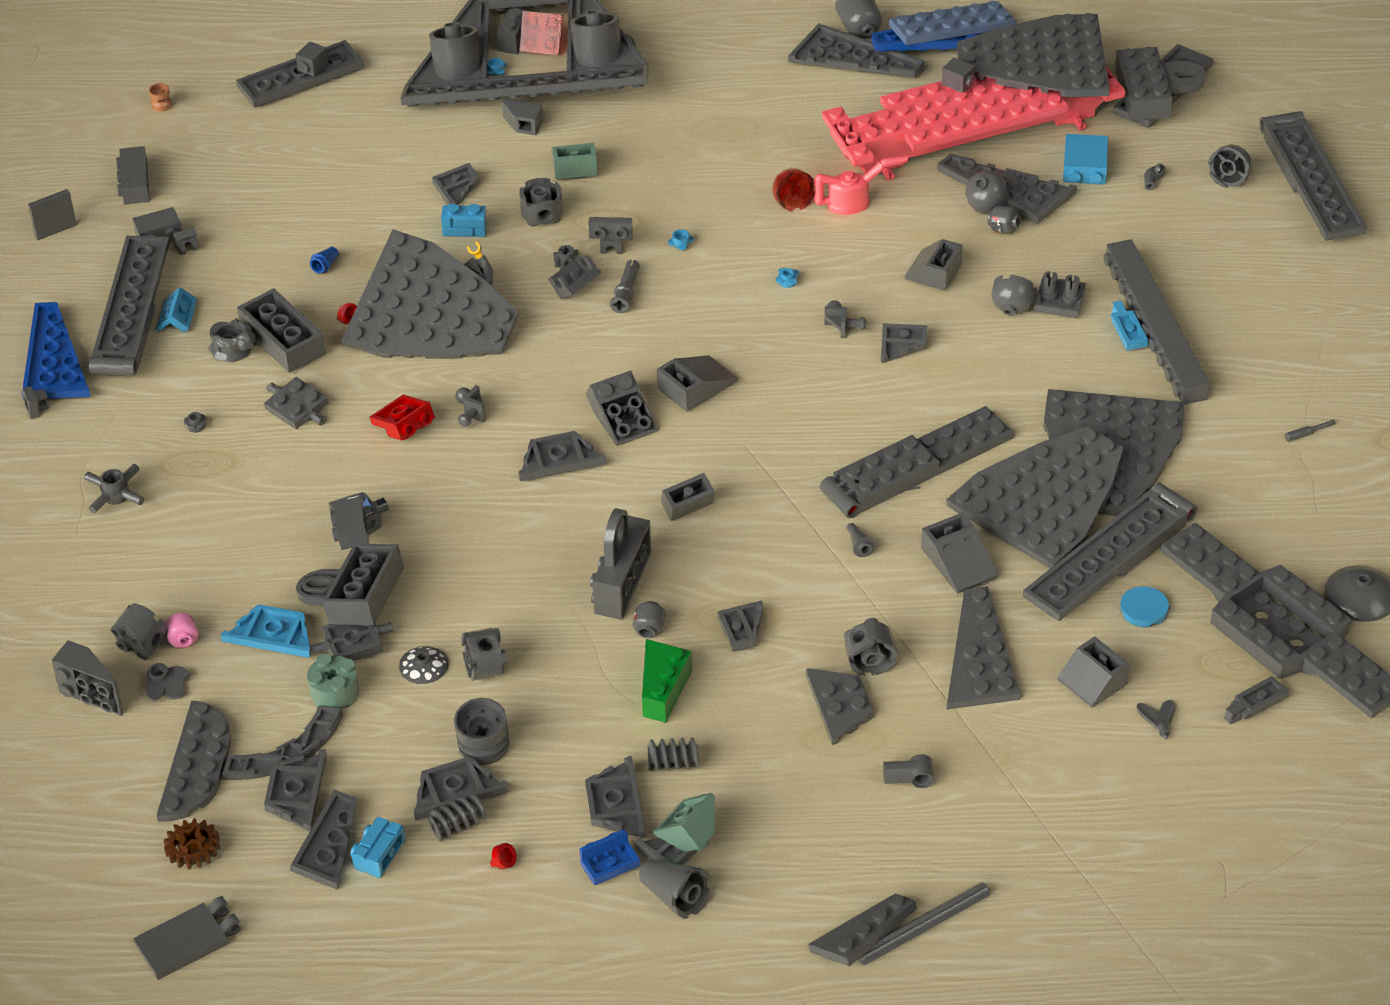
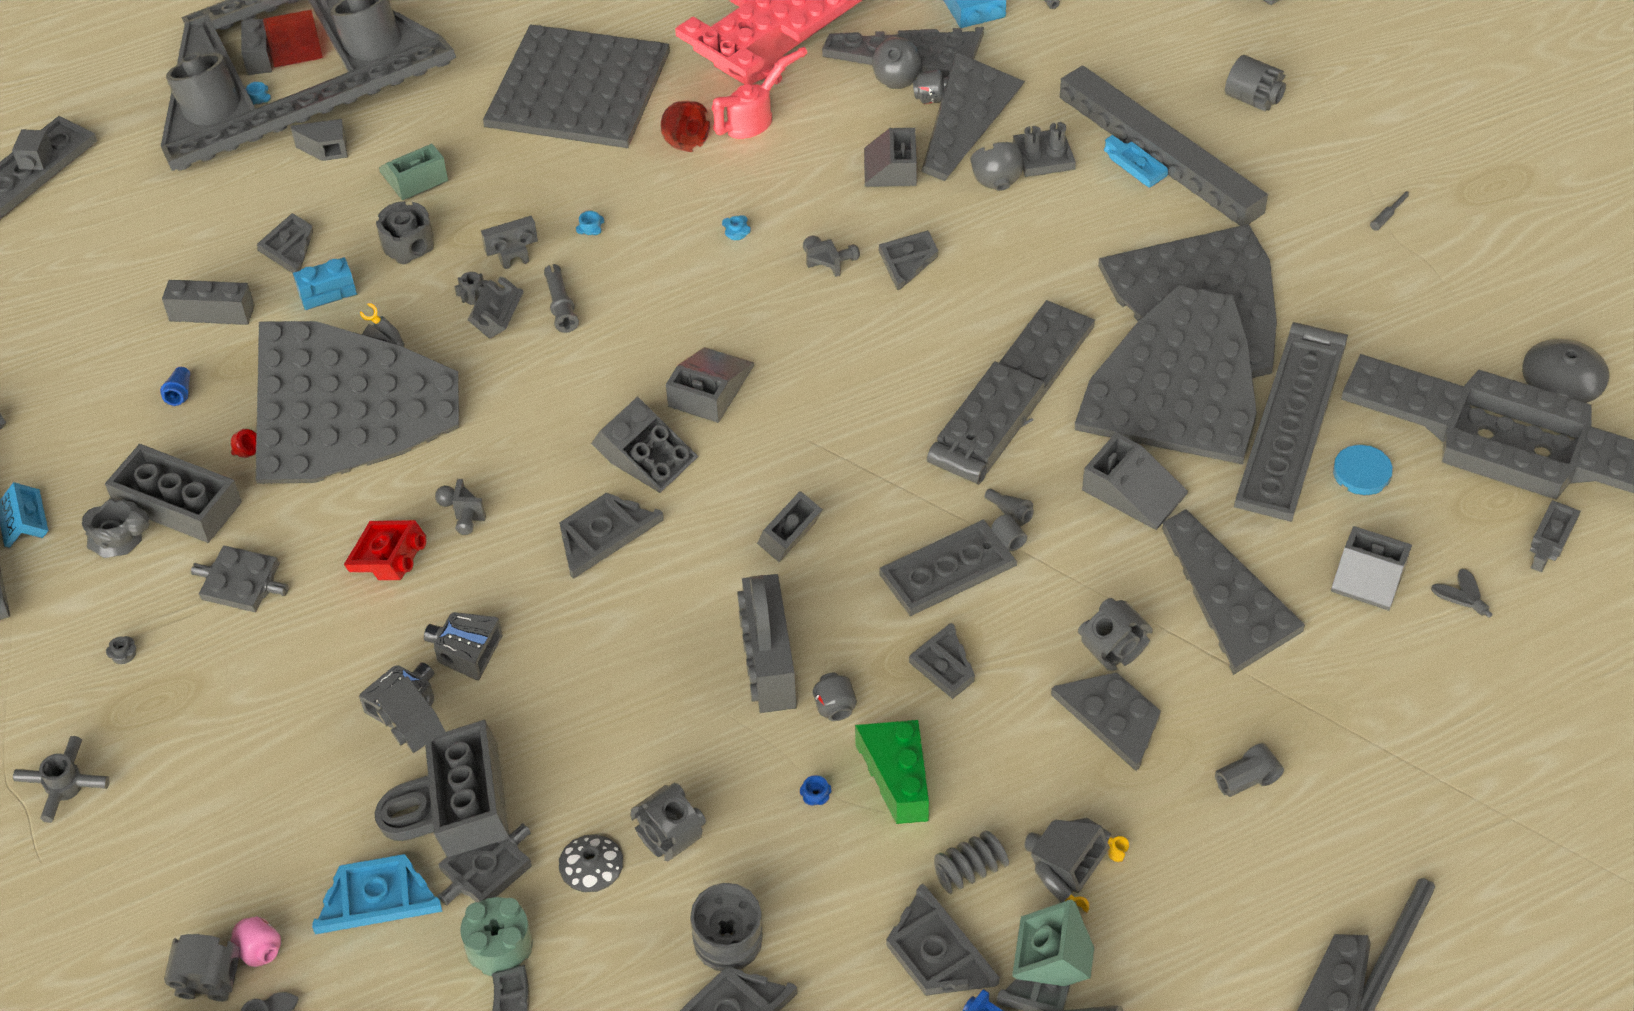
camera: 25 degrees left, 5 degrees up
none -> dark grey brick [162,280,255,325]
none -> dark grey torso [424,612,503,681]
none -> dark grey plate [483,24,670,148]
none -> blue plate [800,775,831,806]
none -> dark grey hinge [879,514,1028,616]
none -> dark grey wing [921,52,1025,181]
none -> dark grey torso [1025,818,1129,913]
none -> dark grey gear [1225,55,1286,112]

